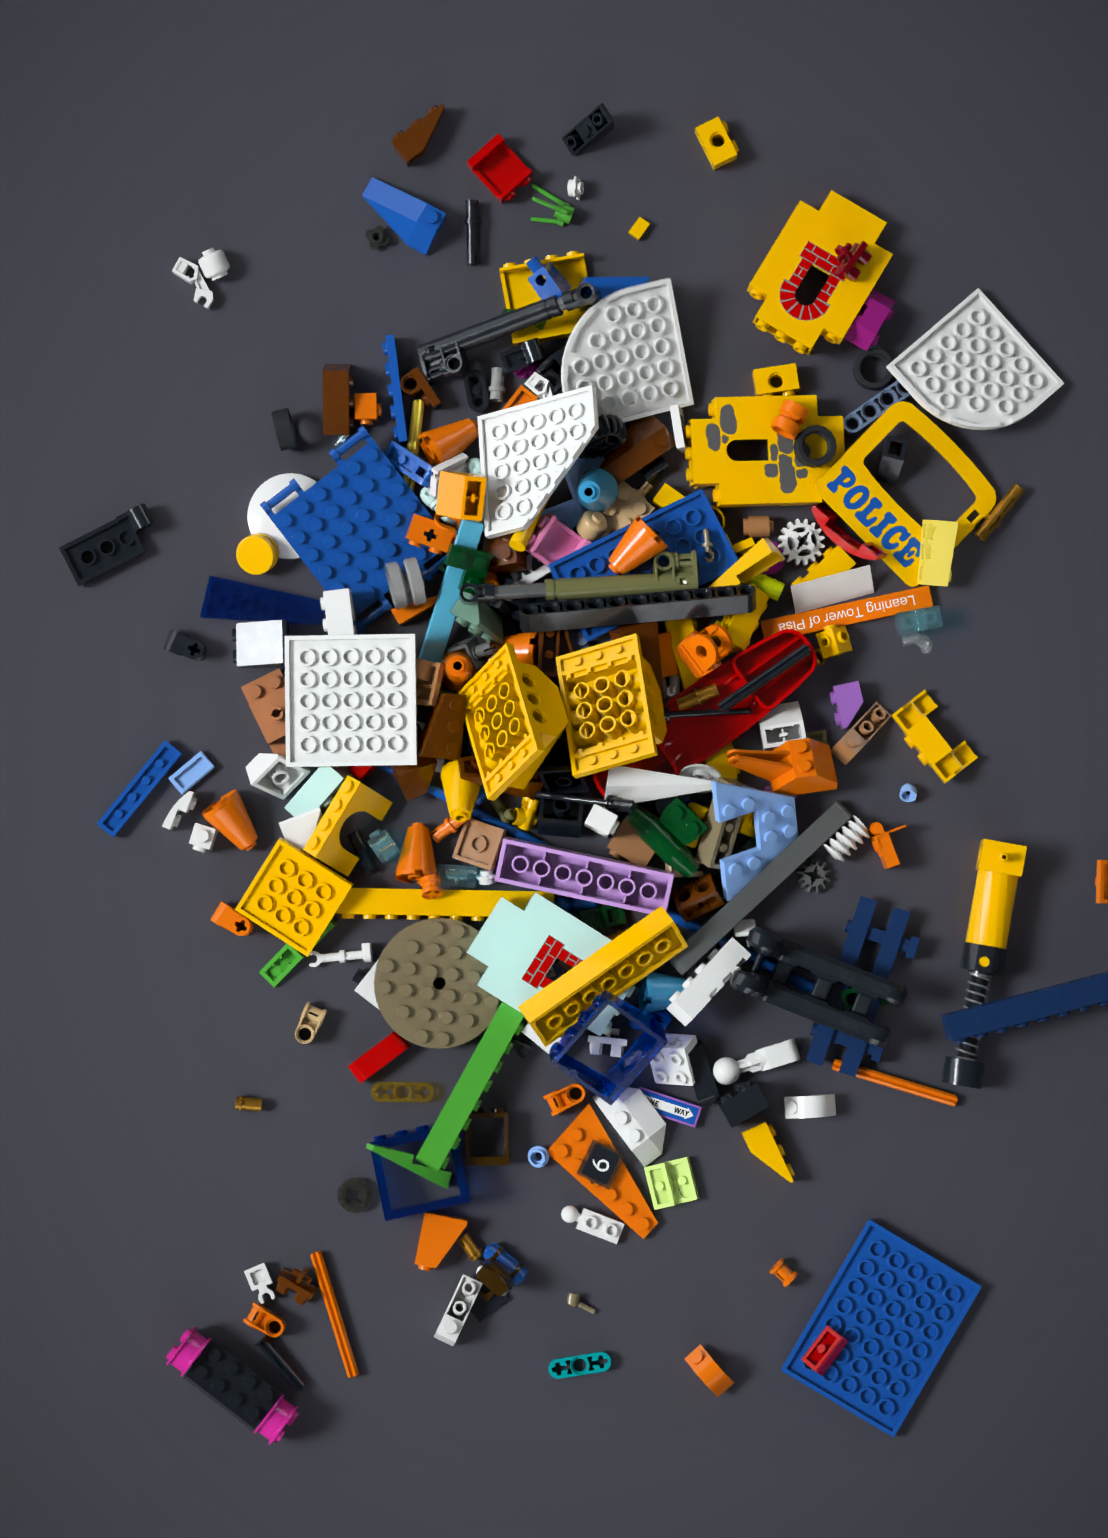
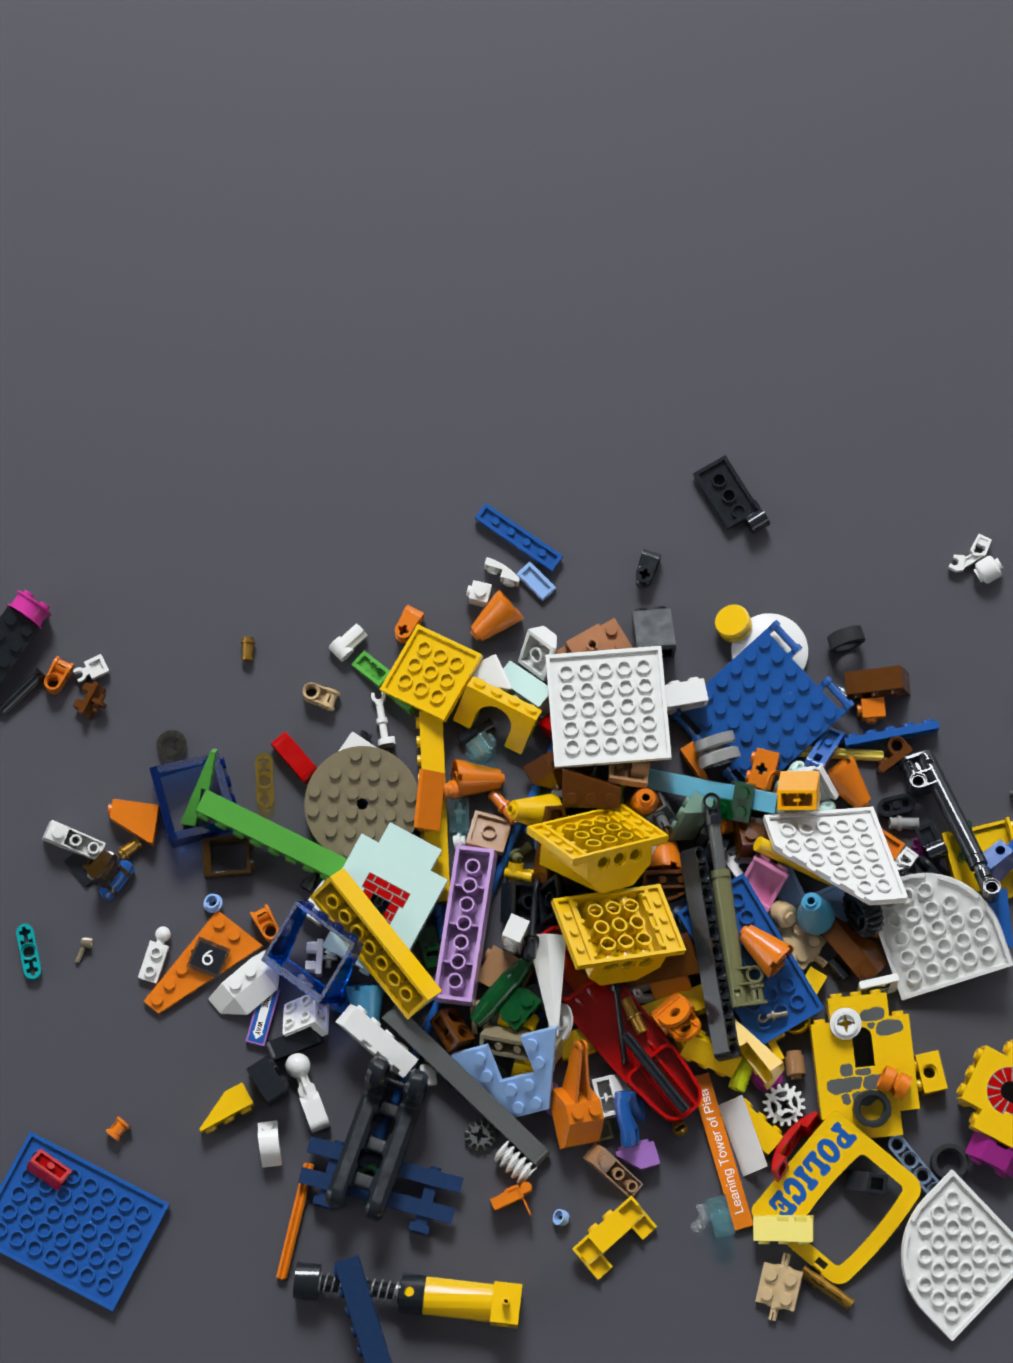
camera: 85 degrees right, 10 degrees down
clear blue wing [200,576,326,625] -> none
orange axle [310,1251,359,1378] -> none
yellowish green slope [644,1156,699,1210] -> none
orange brick [684,1344,734,1397] -> none
yellow brick [816,624,852,659] -> none
none -> white piece [328,623,368,662]
none -> orange slope [414,769,445,832]
none -> blue piece [614,1090,646,1148]
none -> tan plate [755,1252,804,1321]
none -> white gear [830,1008,862,1039]

